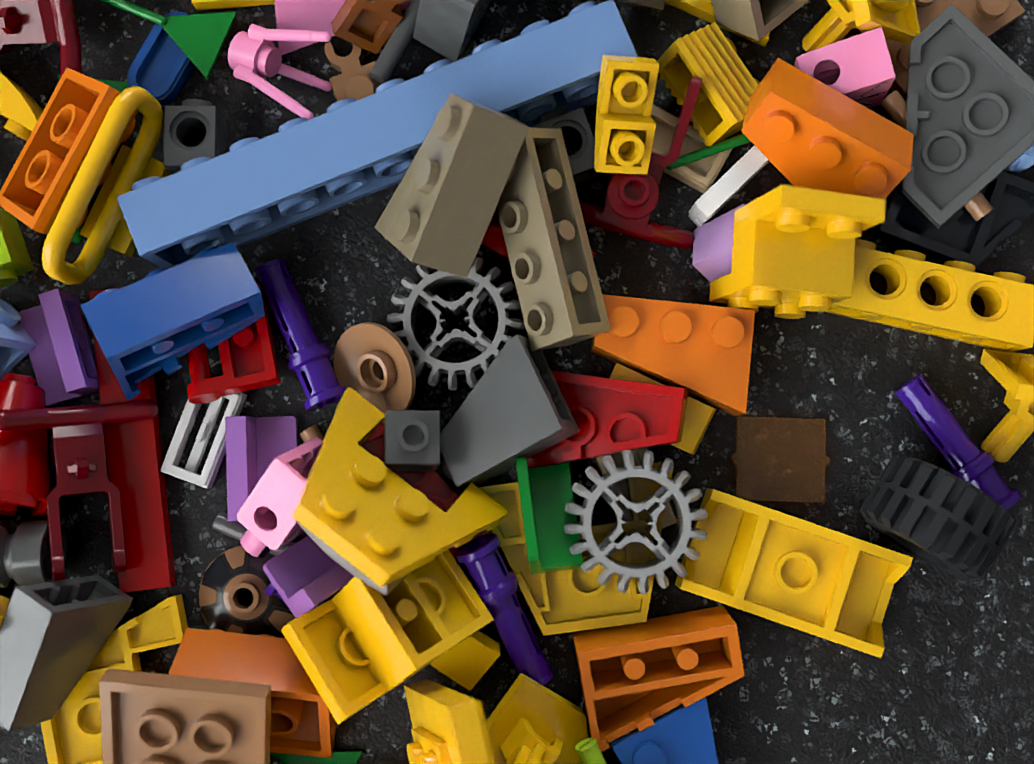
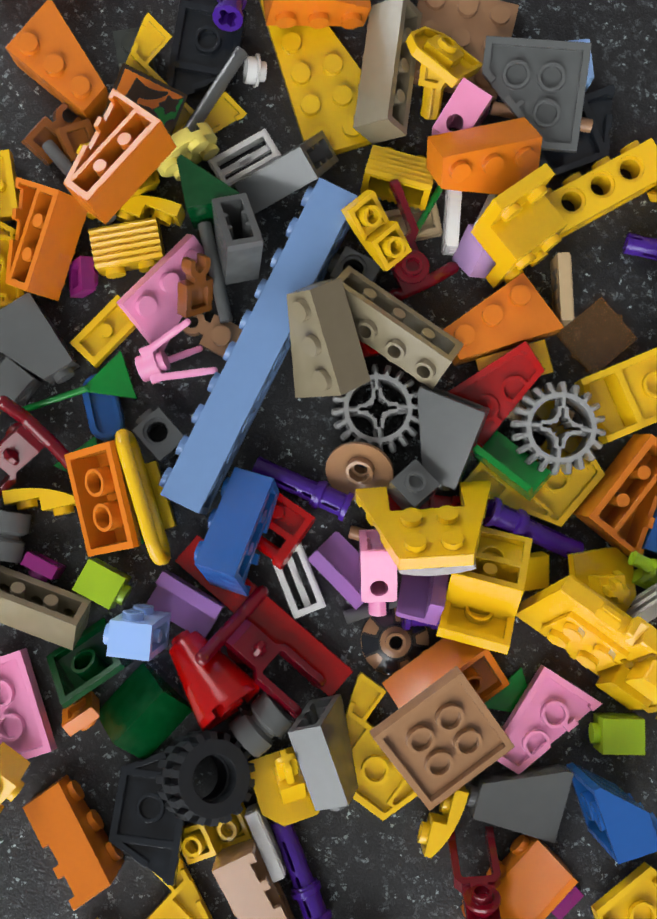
camera: 55 degrees left, 0 degrees up
none -> tan tile [550,252,575,327]

